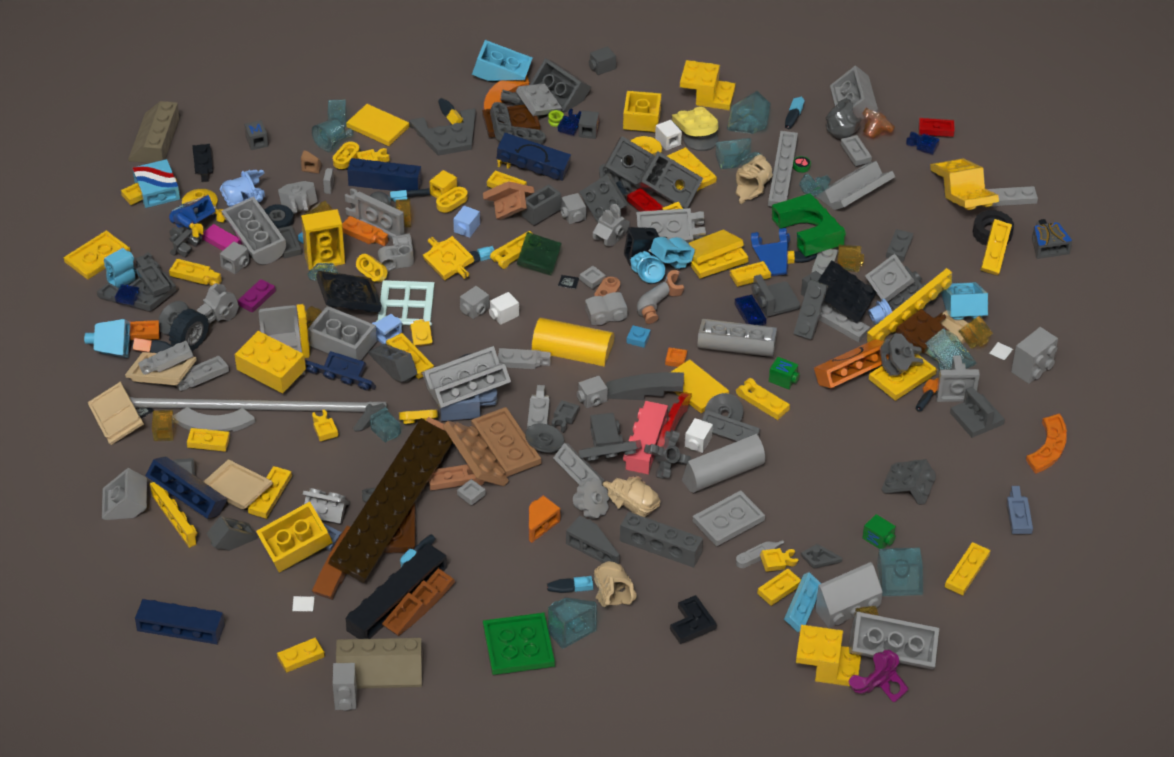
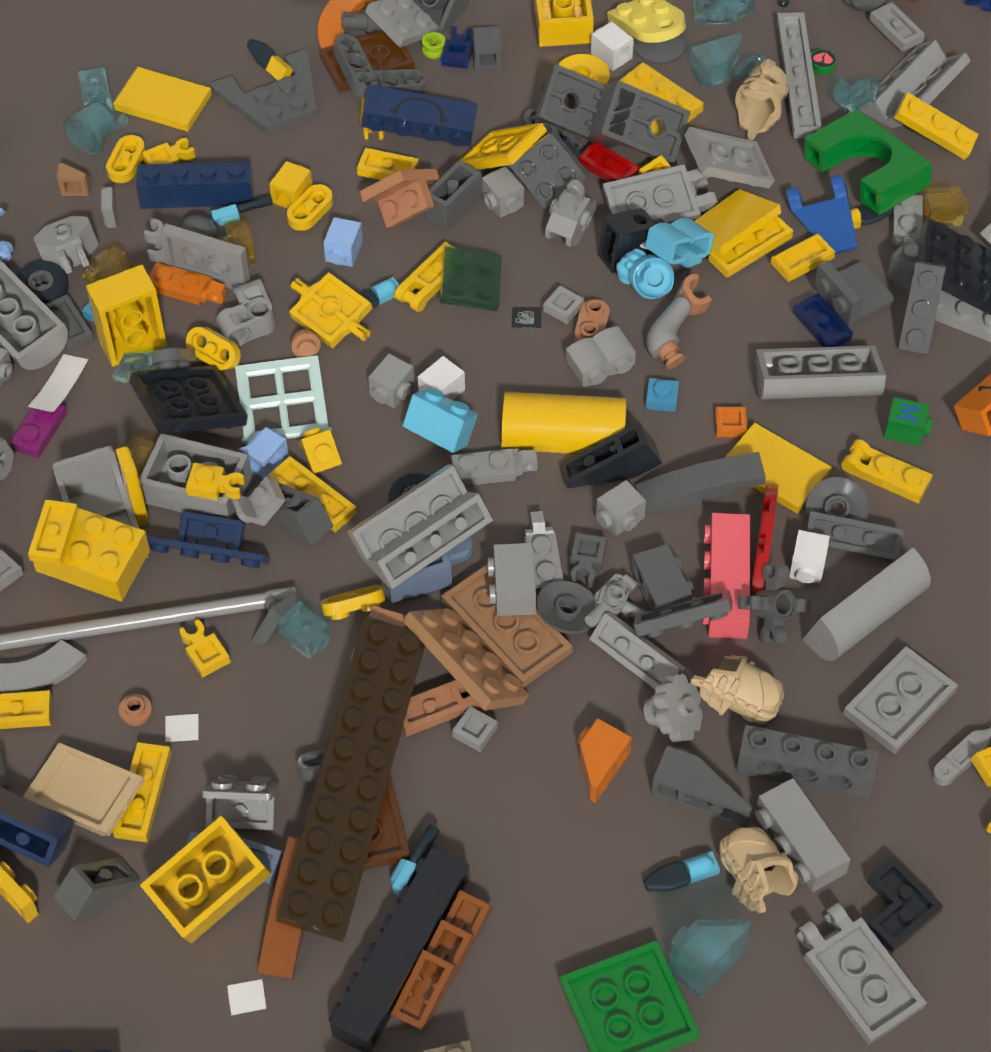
camera: 10 degrees left, 10 degrees up
none -> white sticker [28,354,88,412]
none -> yellow plate [28,499,79,566]
none -> nougat plate [119,694,152,726]
none -> dark grey plate [151,348,196,370]
none -> white sticker [165,714,199,742]
none -> yellow plate [185,463,245,500]
none -> light grey bracket [231,476,286,526]
none -> nougat plate [291,329,321,357]
none -> medium azure brick [403,388,478,453]
none -> yellow tile [460,123,547,170]
none -> light grey brick [488,543,536,616]
none -> black slope [559,422,662,489]
none -> light grey piece [585,573,647,627]
none -> light grey plate [684,127,775,189]
none -> light grey brick [755,778,851,892]
none -> light grey tile [796,903,927,1045]
none -> yellow plate [894,92,978,160]

